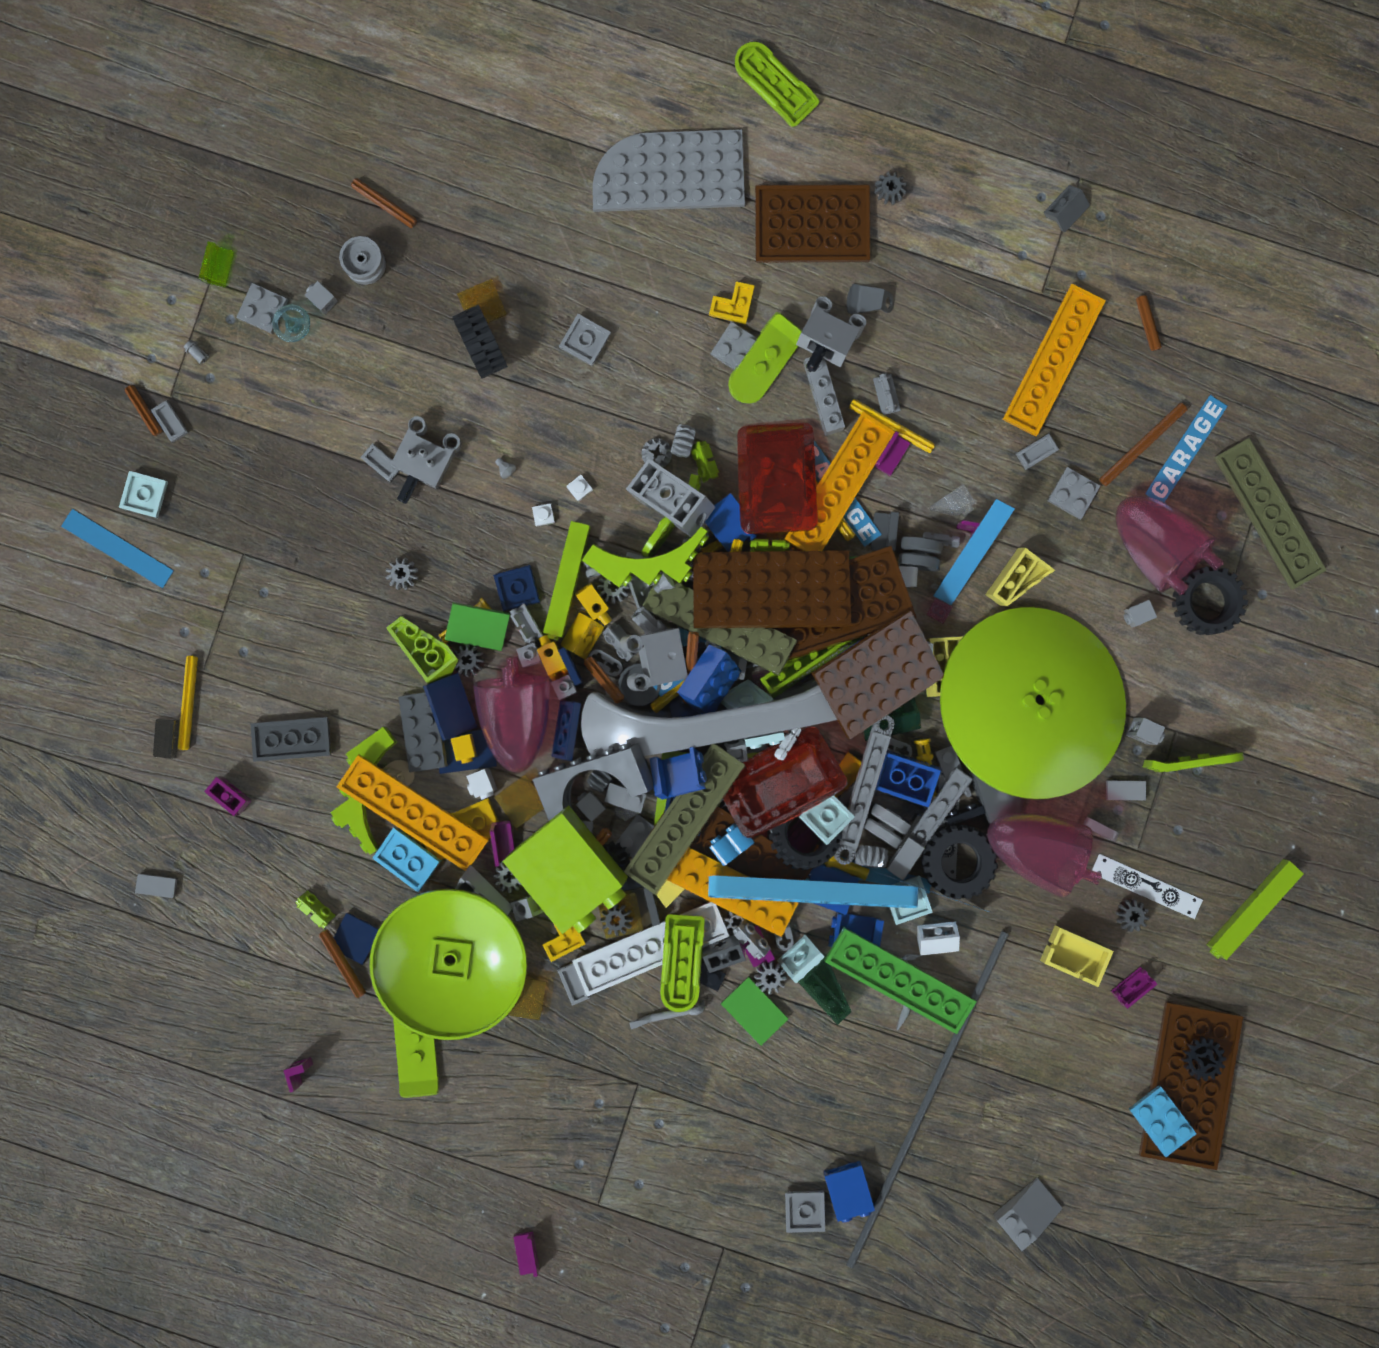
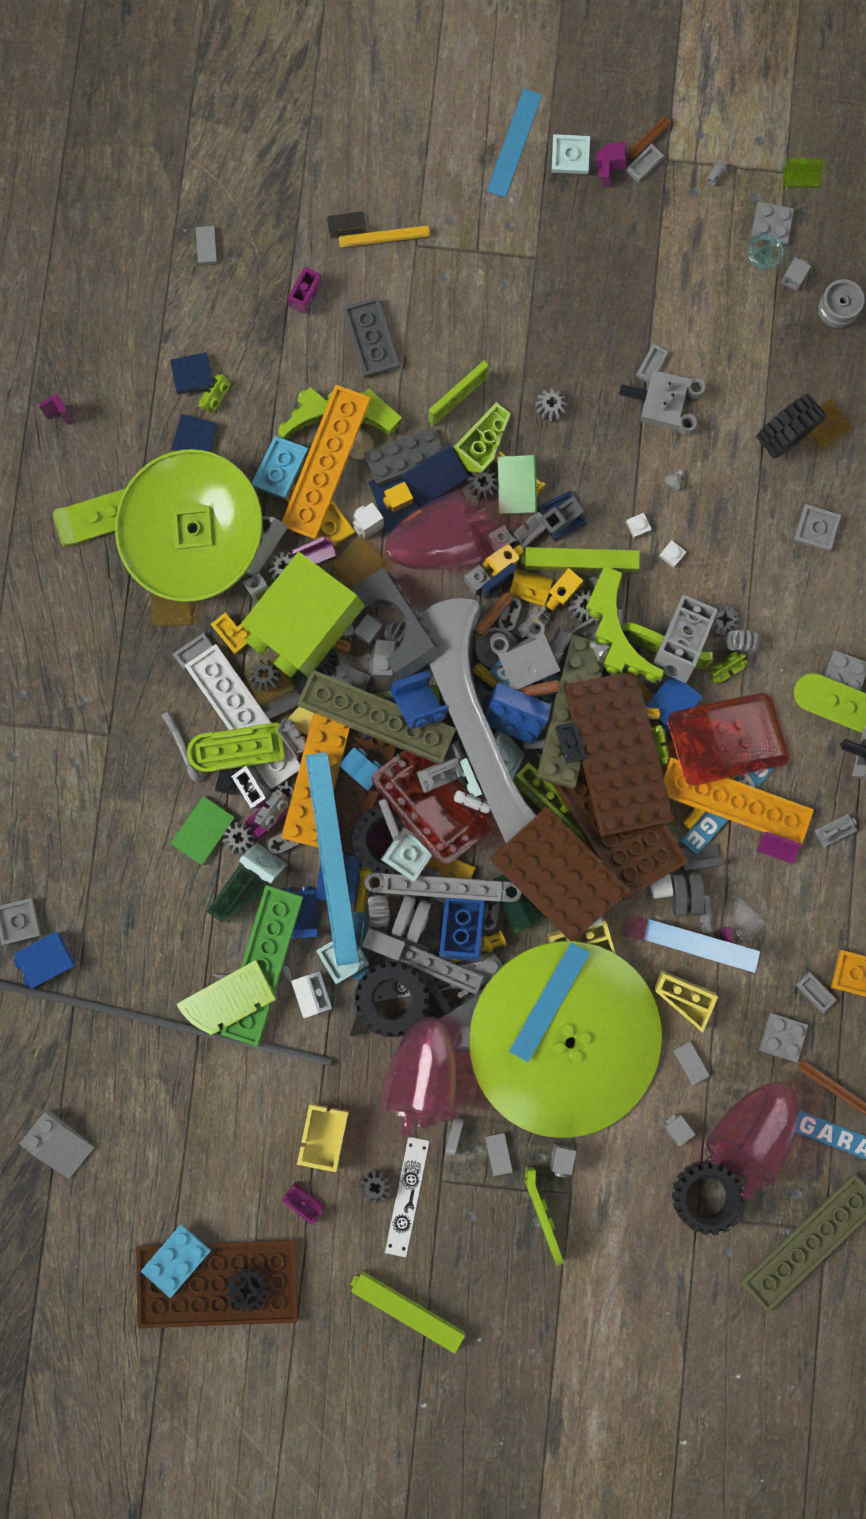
camera: 70 degrees right, 5 degrees down
dark orange axle [319,929,366,998] -> none
dark blue tile [551,700,581,761] -> none
light grey brick [803,357,845,436] -> none
yellow axle [849,399,935,453] -> none
none -> dark blue tile [170,352,214,395]
none -> lime piece [177,960,276,1036]
none -> light grey hinge [277,718,307,759]
none -> light grey tile [378,799,401,841]
none -> light grey hinge [417,757,462,793]
none -> lime tile [428,360,489,426]
none -> dark azure sticker [509,942,590,1062]
none -> dark grey brick [540,496,585,534]
none -> black plate [555,721,586,765]
none -> magenta brick [595,142,628,187]
none -> light grey tile [673,1041,710,1085]

